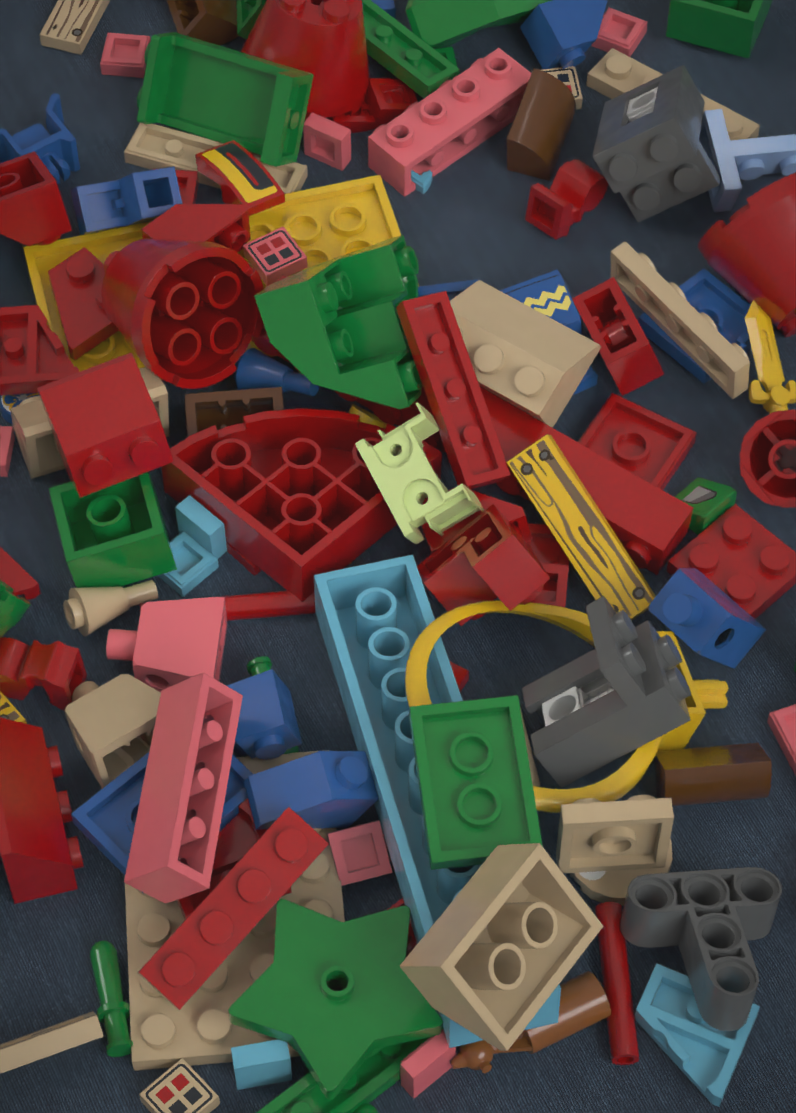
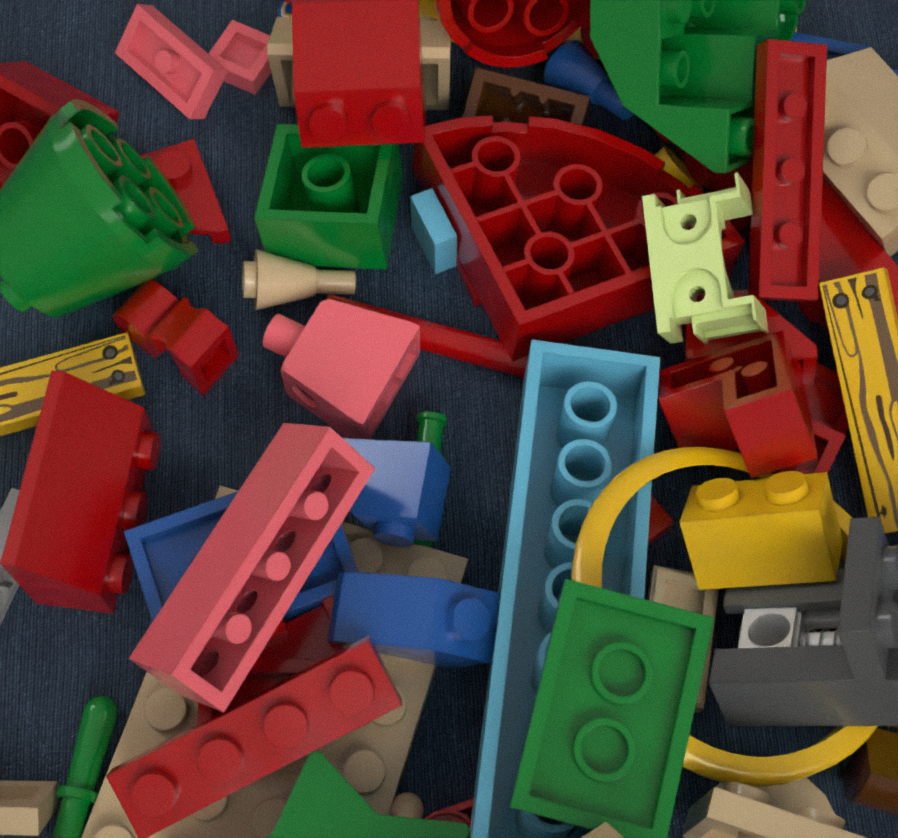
camera: 20 degrees right, 10 degrees up
tan torso [65,674,161,789] -> none
medium azure tile [157,531,219,597] -> none
coral tile [326,820,393,886] -> none
none -> yellow brick [679,471,843,590]

